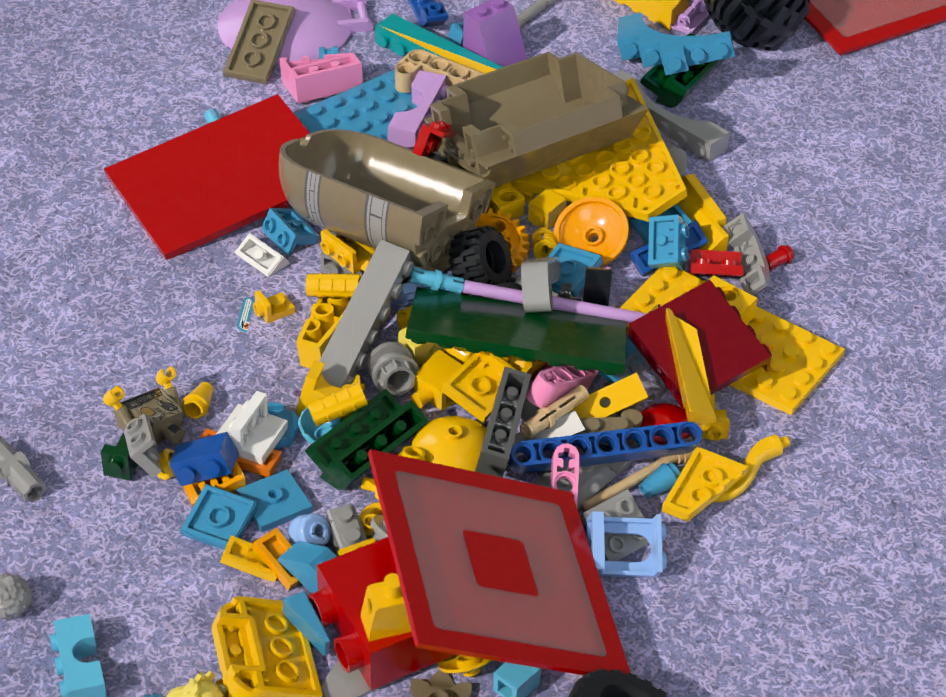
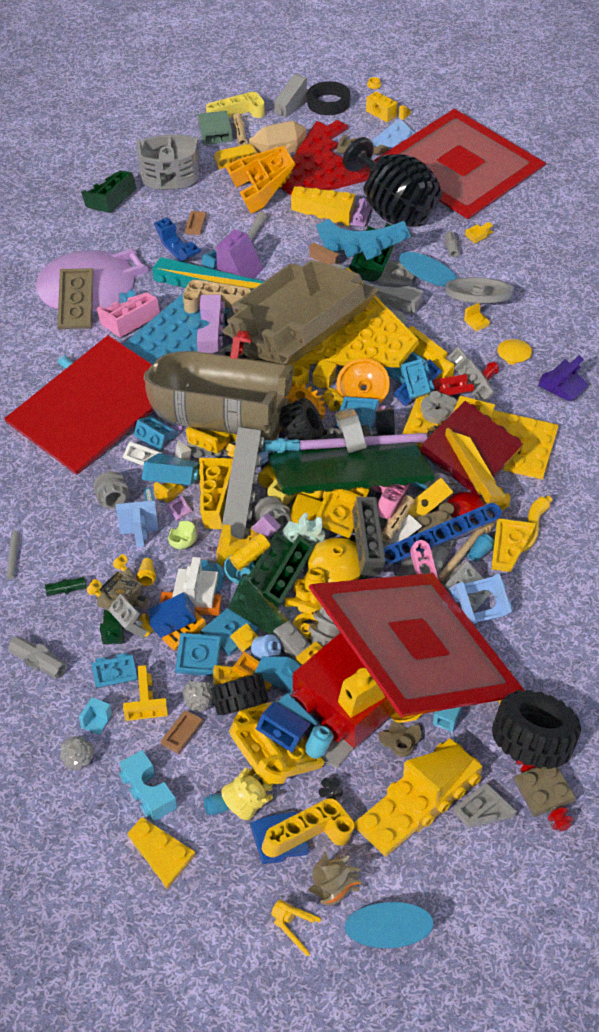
camera: 15 degrees left, 5 degrees up
yellow axle [306,272,361,299] -> none
none -> light grey bar [6,531,19,580]
none -> dark green pin [45,576,86,597]
none -> medium azure panel [79,697,112,735]
none -> dark azure bracket [91,653,138,689]
none -> light grey piece [93,471,130,509]
none -> light blue bracket [116,500,159,547]
none -> yellow bracket [123,665,168,721]
none -> dark azure slope [142,453,200,485]
none -> medium nougat tile [160,710,203,754]
none -> lavender slope [164,496,192,521]
none -> yellowish green hair [168,521,197,550]
none -> white slope [175,440,191,460]
none -> light grey piece [182,680,215,712]
none -> black tyre [210,674,269,715]
none -> clear green wing [228,573,289,635]
none -> yellow plate [230,623,258,652]
none -> lavender slope [251,512,281,539]
none -> blue brick [255,701,310,752]
none -> light aqua plate [281,513,325,546]
none -> medium azure brick [305,726,333,759]
none -> medium nougat tile [309,242,339,265]
none -> light grey tile [378,261,415,287]
none -> dark azure shield [399,252,457,287]
none -> light grey plate [420,391,457,424]
none -> light grey axle [445,231,459,257]
none -> light grey dish [445,277,513,304]
none -> yellow bracket [464,303,490,331]
none -> yellow plate [465,222,493,243]
none -> yellow dish [497,339,532,365]
none -> dark purple piece [538,355,588,401]

